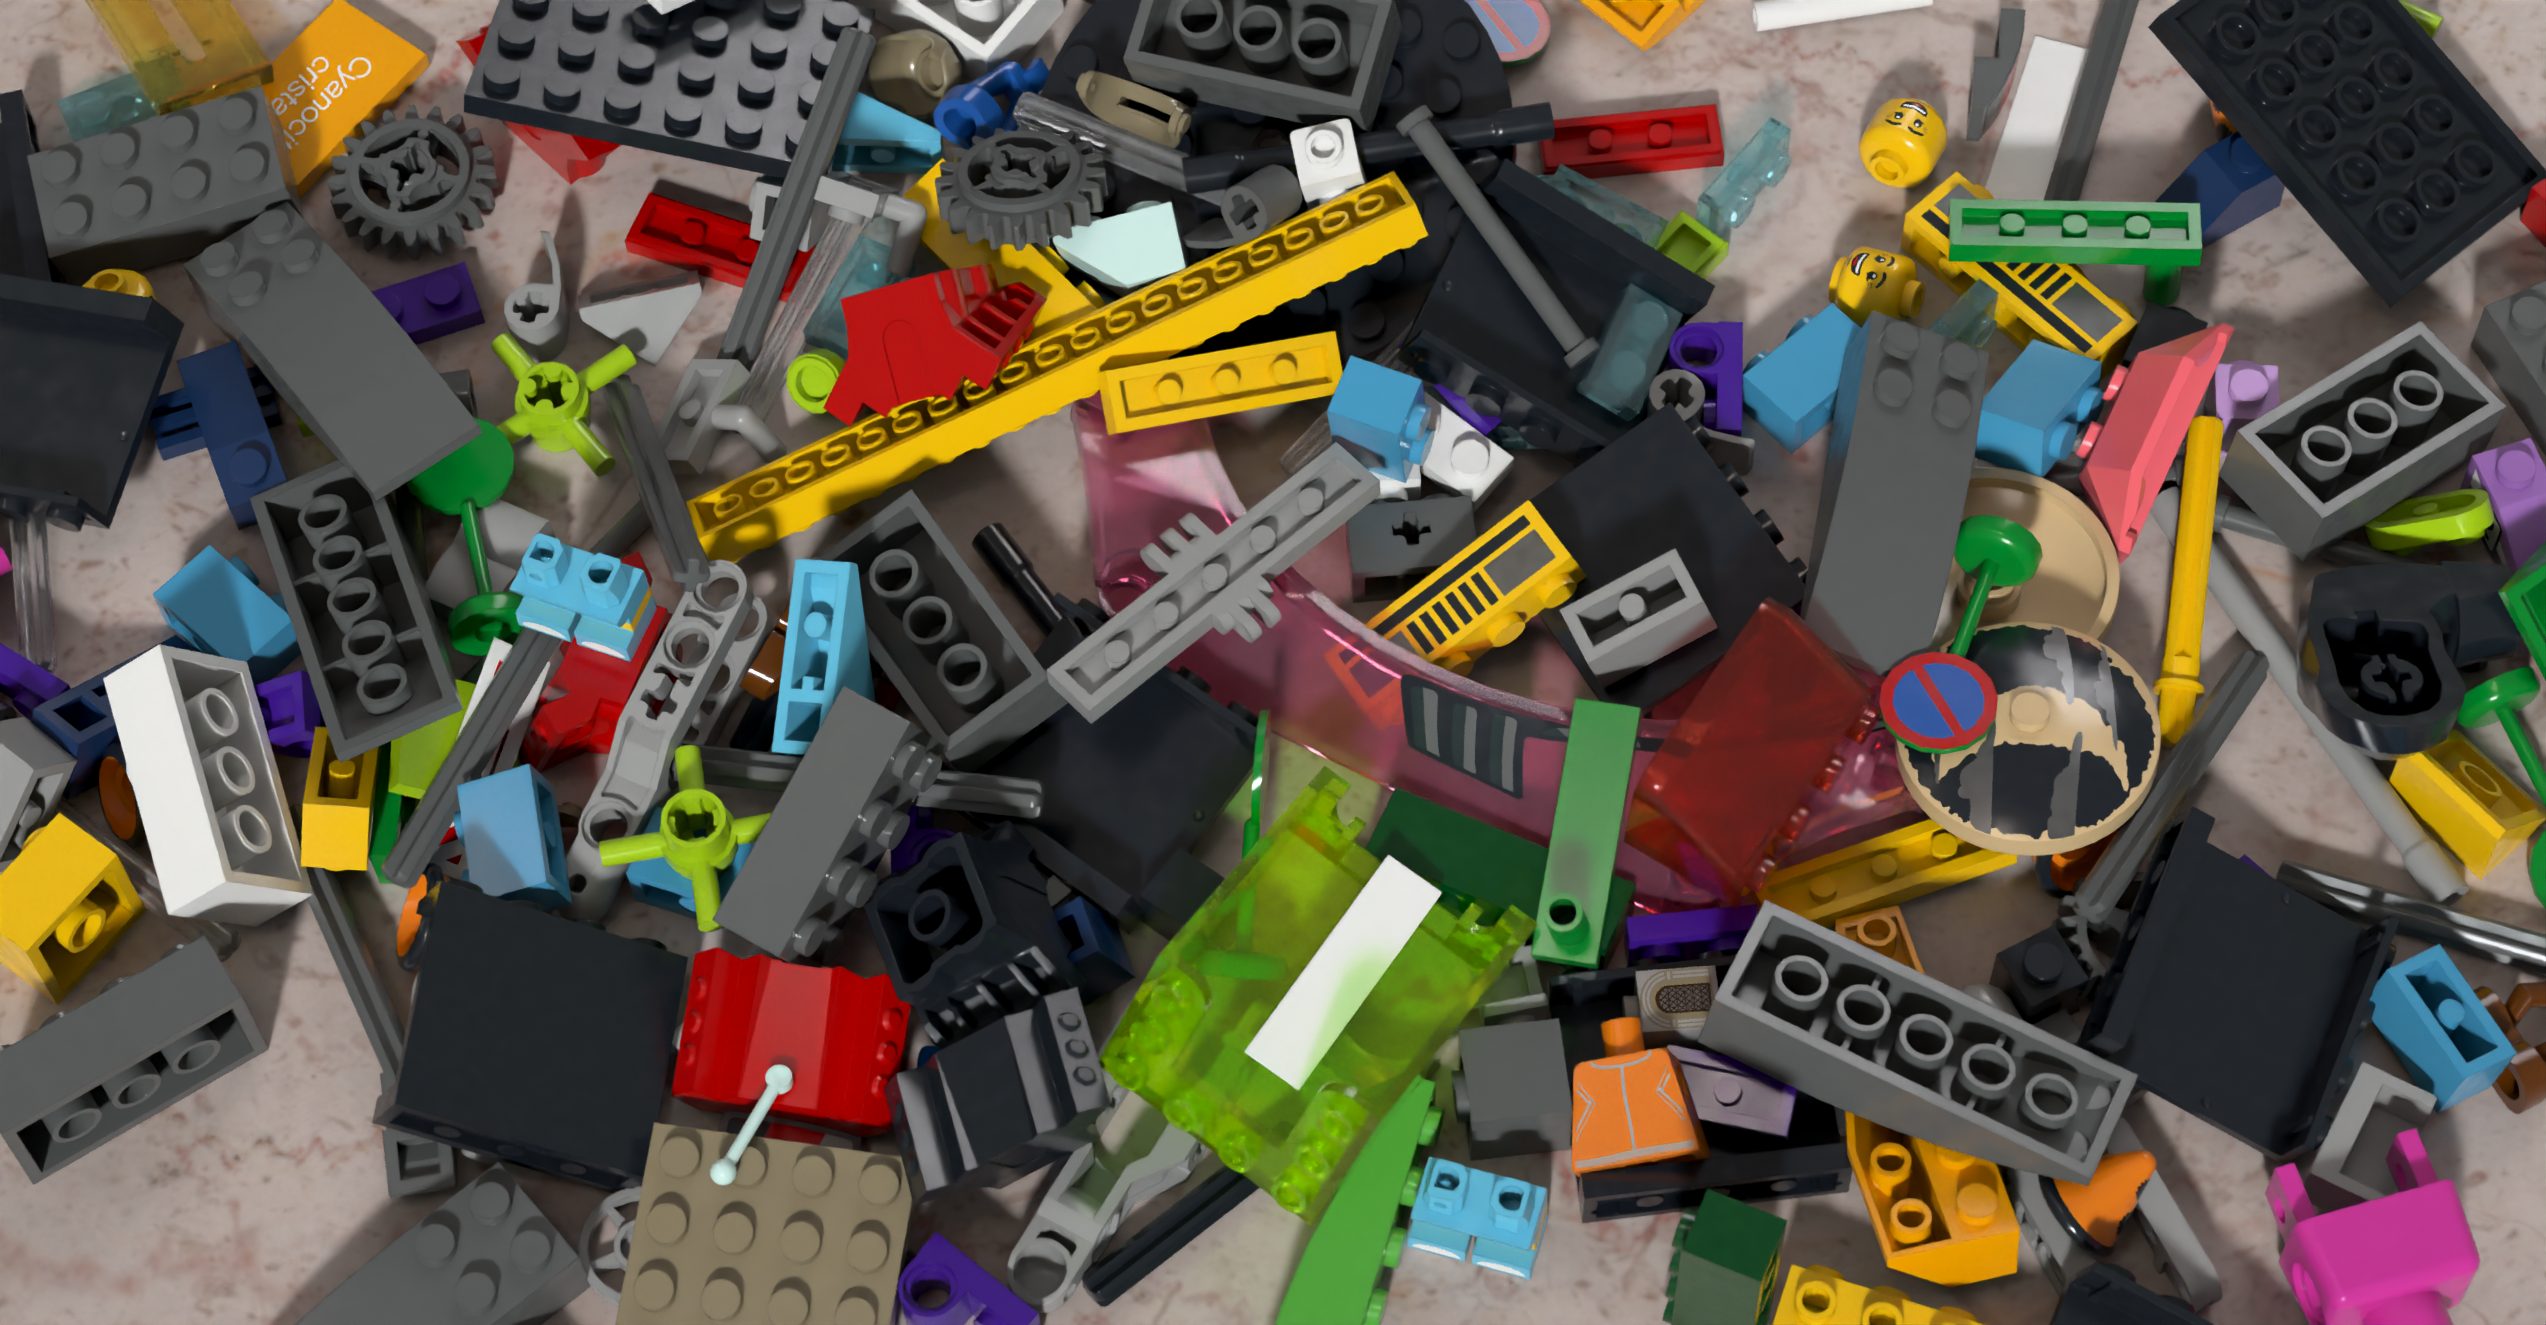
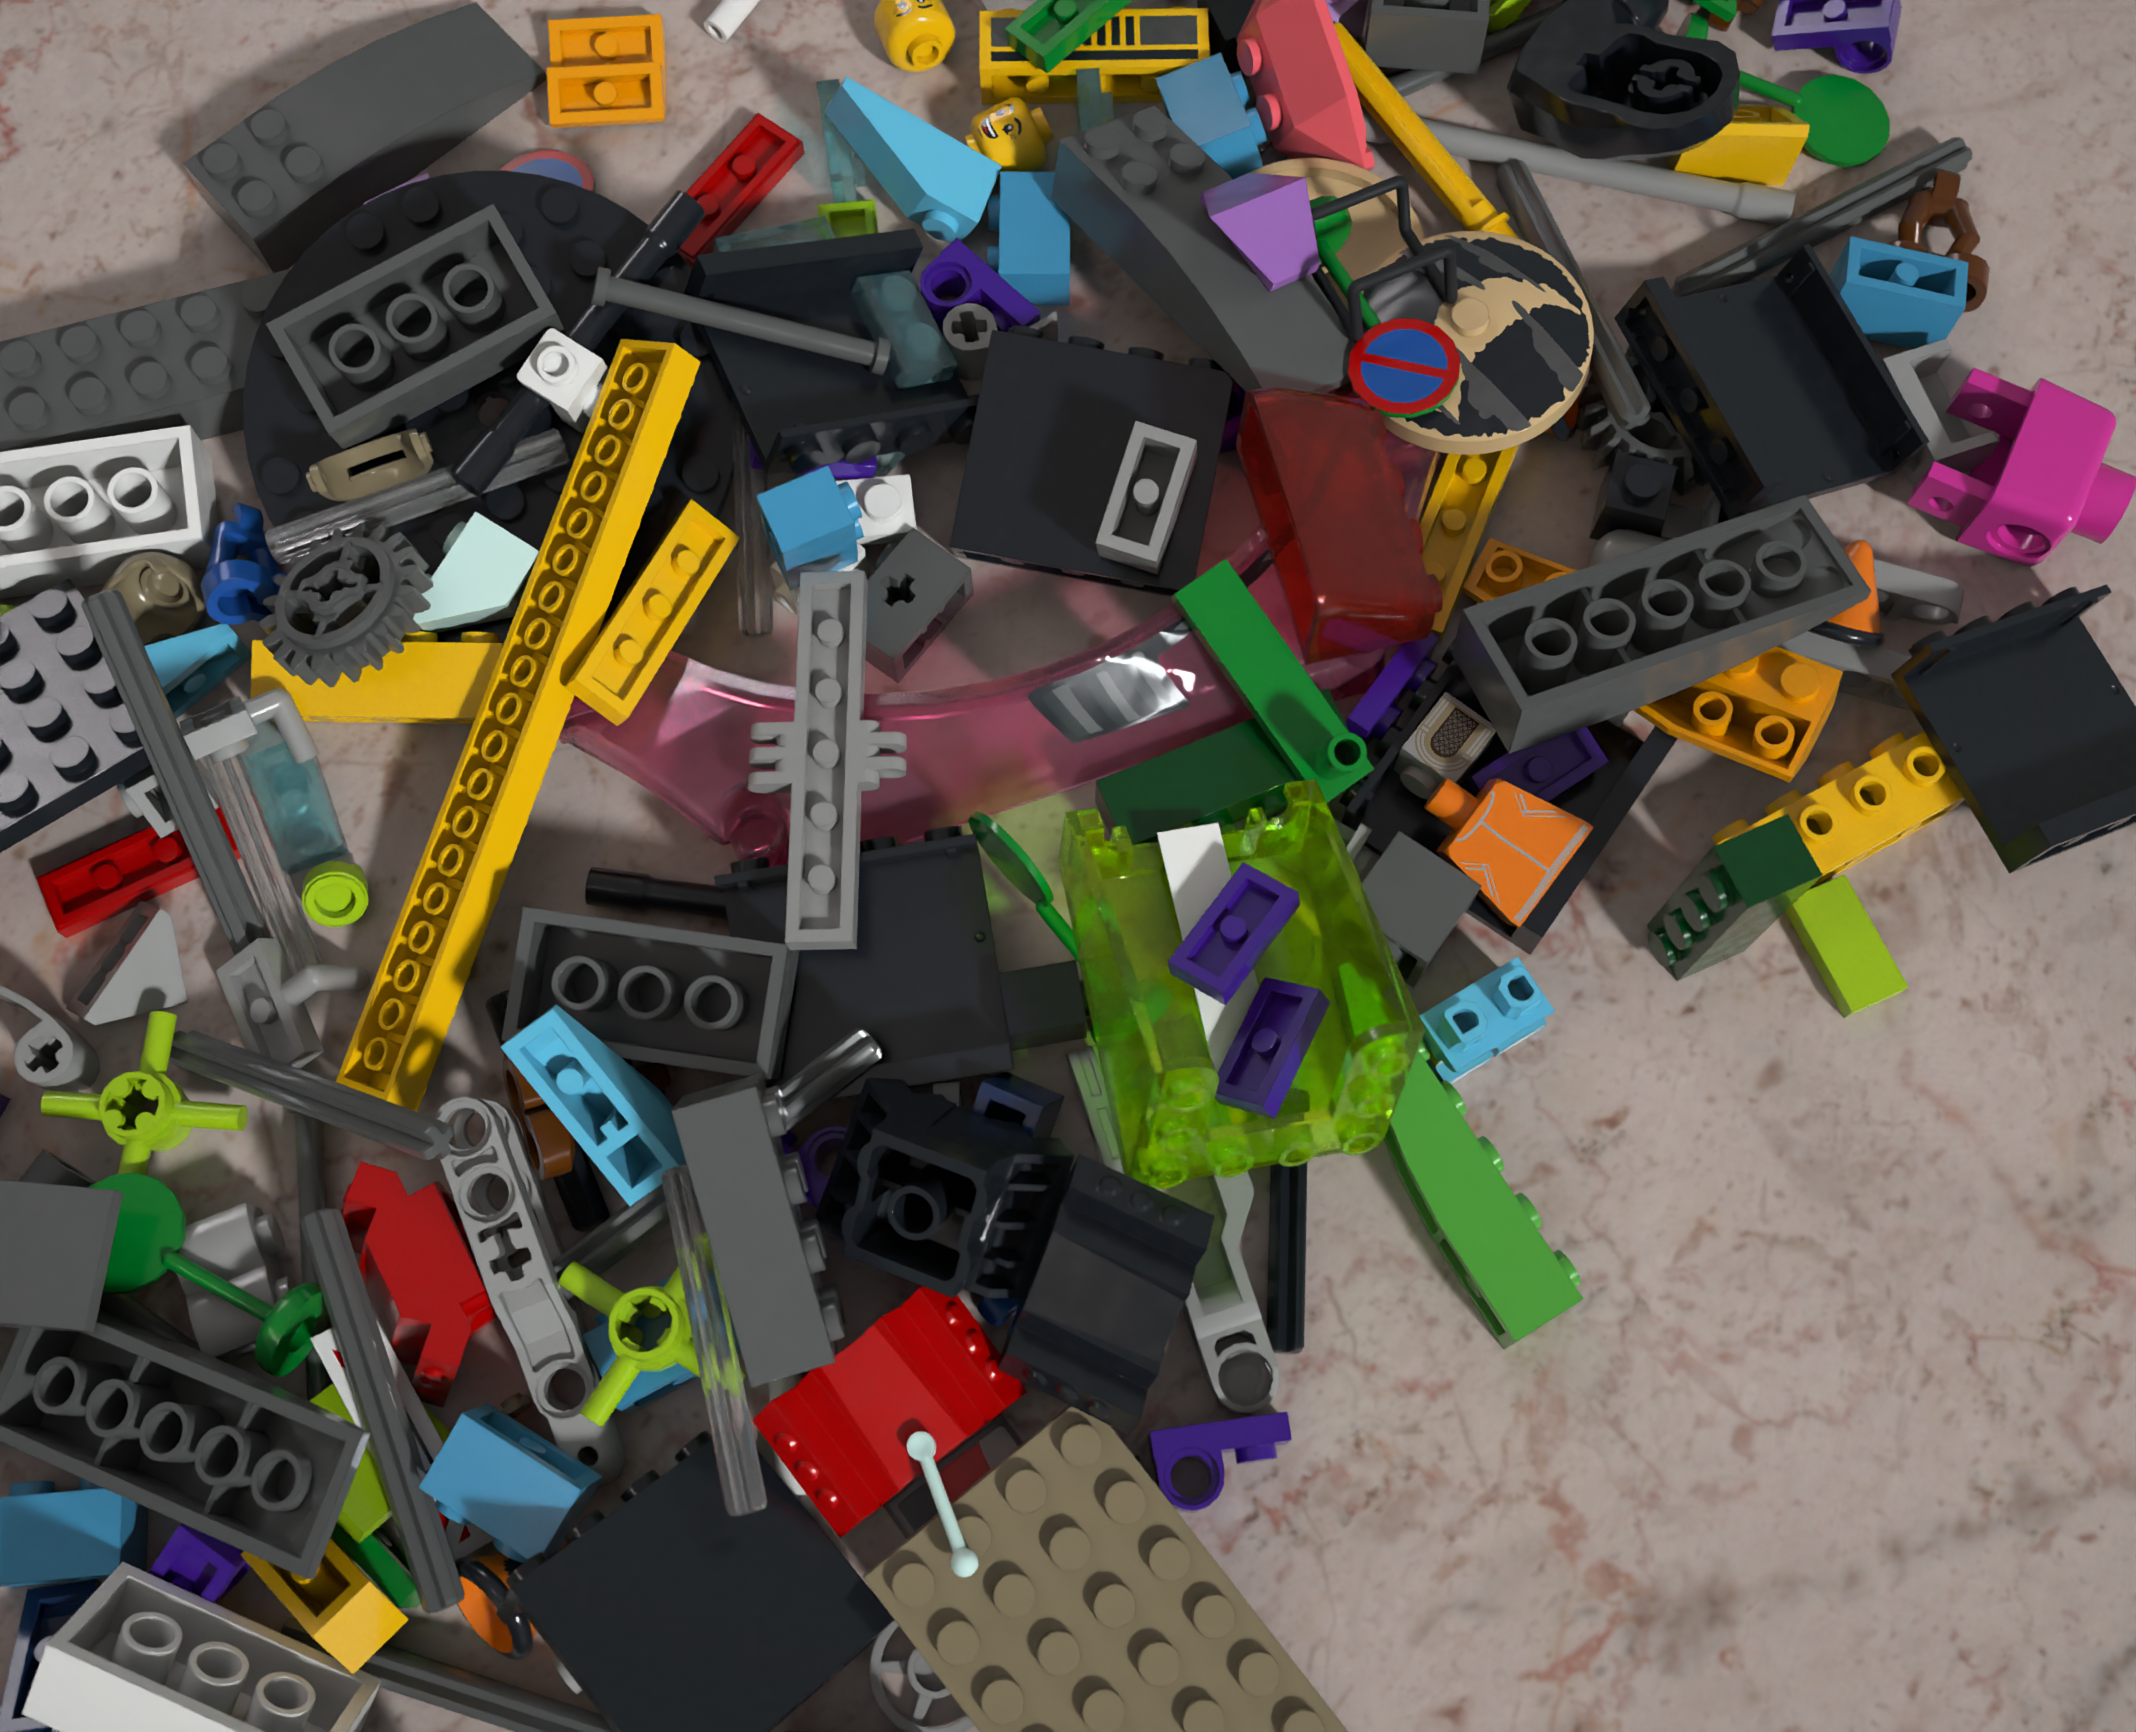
camera: 50 degrees left, 10 degrees up
medium azure hips [509,533,657,662] -> none
red slope [823,263,1047,427] -> none
dark grey panel [1181,164,1302,248] -> none
yellow brick [1324,500,1586,731] -> none
none -> clear axle [661,1165,767,1517]
none -> medium azure slope [824,76,1002,243]
none -> dark purple plate [1168,862,1300,1006]
none -> medium lavender slope [1199,173,1320,292]
none -> dark purple plate [1208,977,1330,1119]
none -> black piece [1311,175,1458,341]

